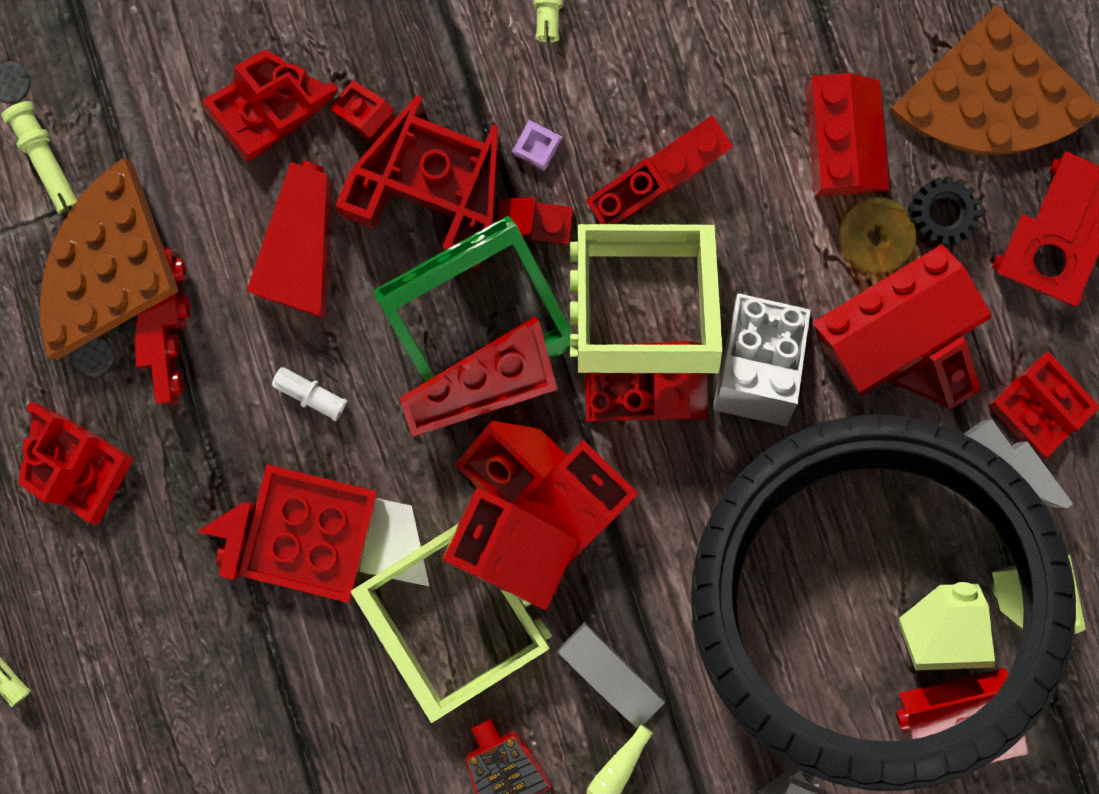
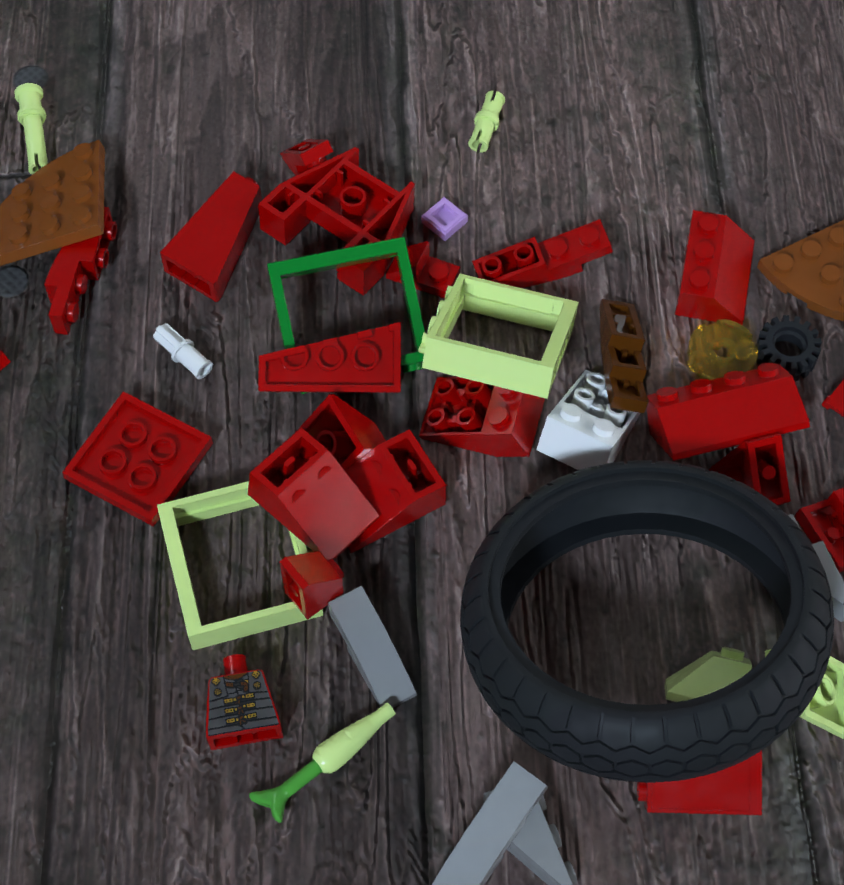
camera: 10 degrees right, 25 degrees down
red slope [198,502,256,580] -> none
red slope [202,50,338,163] -> none
white sticker [359,498,429,586] -> none
none -> red slope [279,551,344,620]
none -> reddish brown slope [600,299,649,413]

